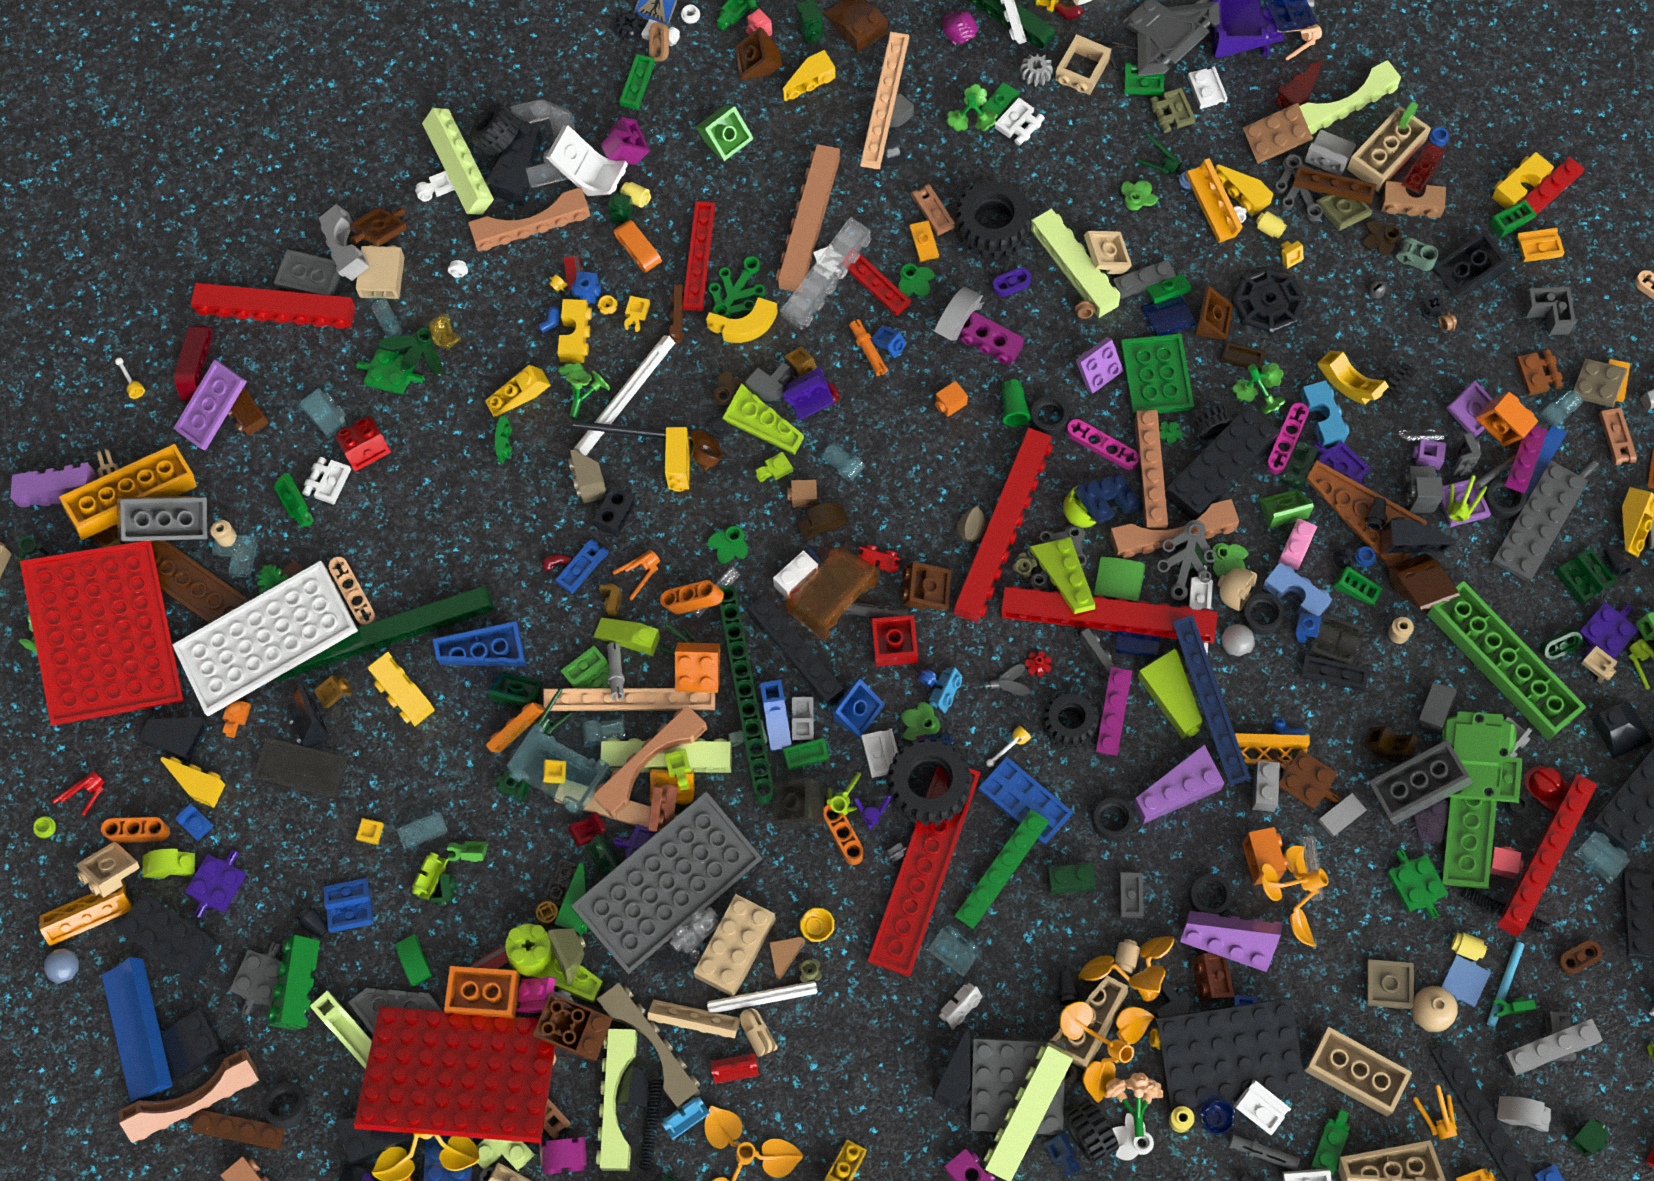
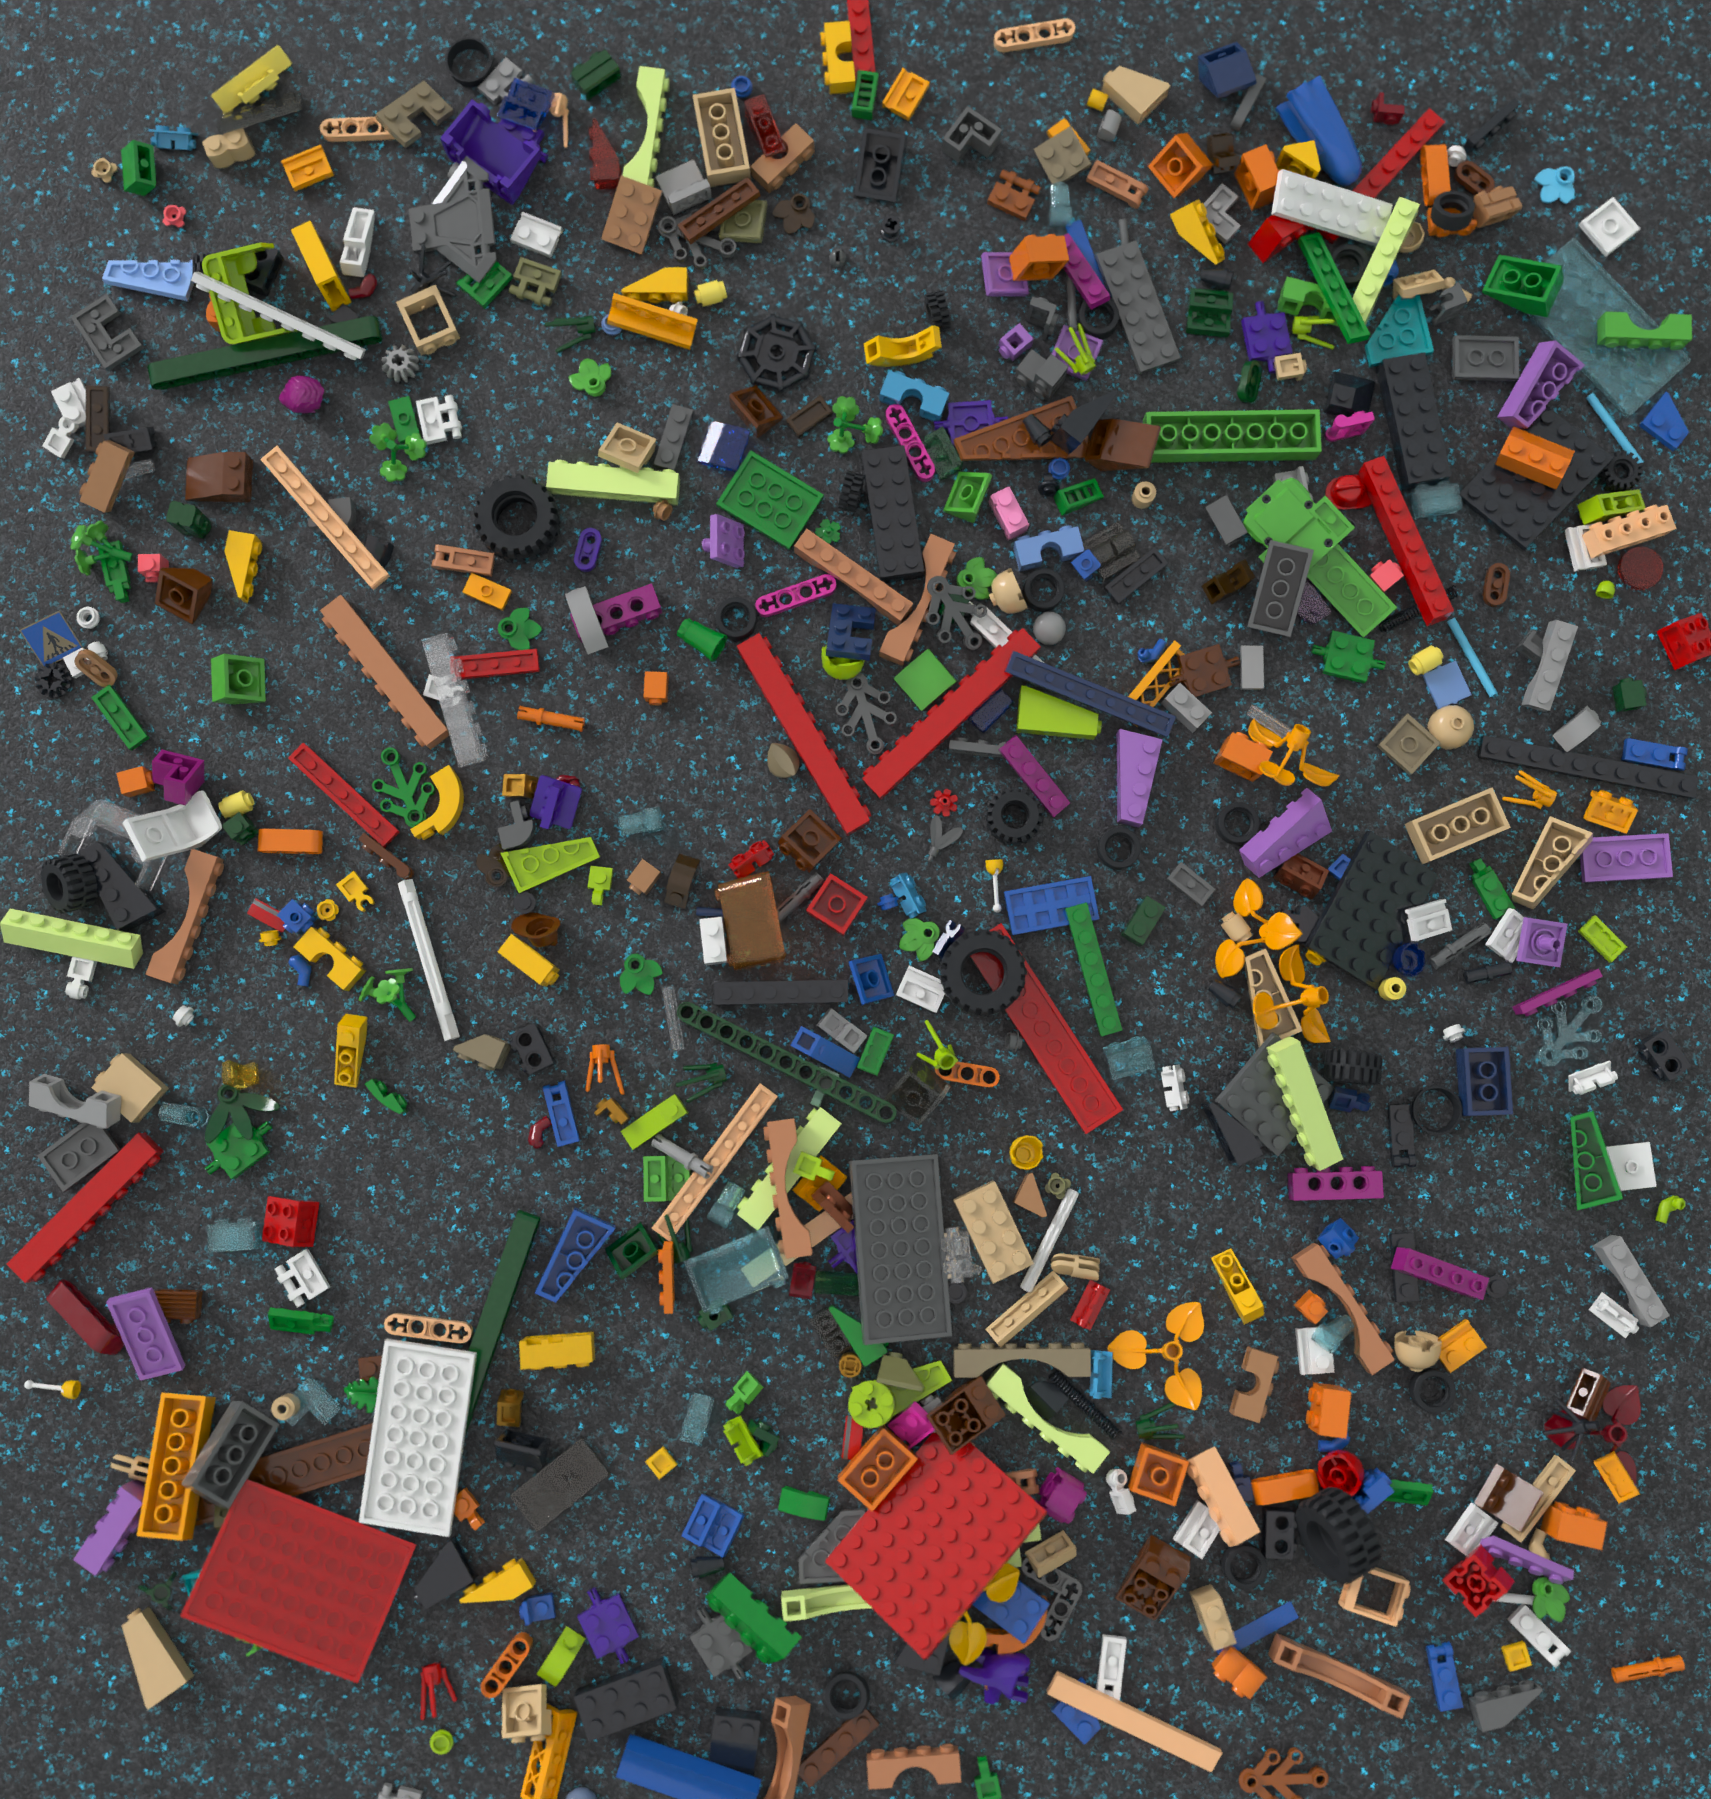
camera: 60 degrees left, 15 degrees up
reddish brown plate [350,207,407,247] -> none
yellow tile [543,759,566,784] -> none
black bar [572,420,692,441] -> none
orange beam [660,580,724,615] -> none
orange brick [675,642,720,693] -> none
dark purple plant [854,795,891,830] -> none
blue bracket [871,325,906,358] -> none
olive plate [1013,553,1037,577] -> none
lime wing [1030,537,1095,614] -> none
light nougat plant [1104,1073,1164,1137] -> none
white plate [1112,1113,1154,1160] -> none
green plate [1146,274,1191,304] -> none
yellow tile [1281,241,1304,269] -> none
sand green piece [1396,238,1438,271] -> none
bright green tile [1398,101,1418,130] -> none
clear piece [1399,430,1444,440] -> none
medium nougat plate [1438,312,1457,331] -> none
green plate [1491,997,1536,1017] -> none
none -> orange brick [116,766,155,797]
none -> dark green brick [570,49,622,101]
none -> dark pink plate [1324,411,1375,442]

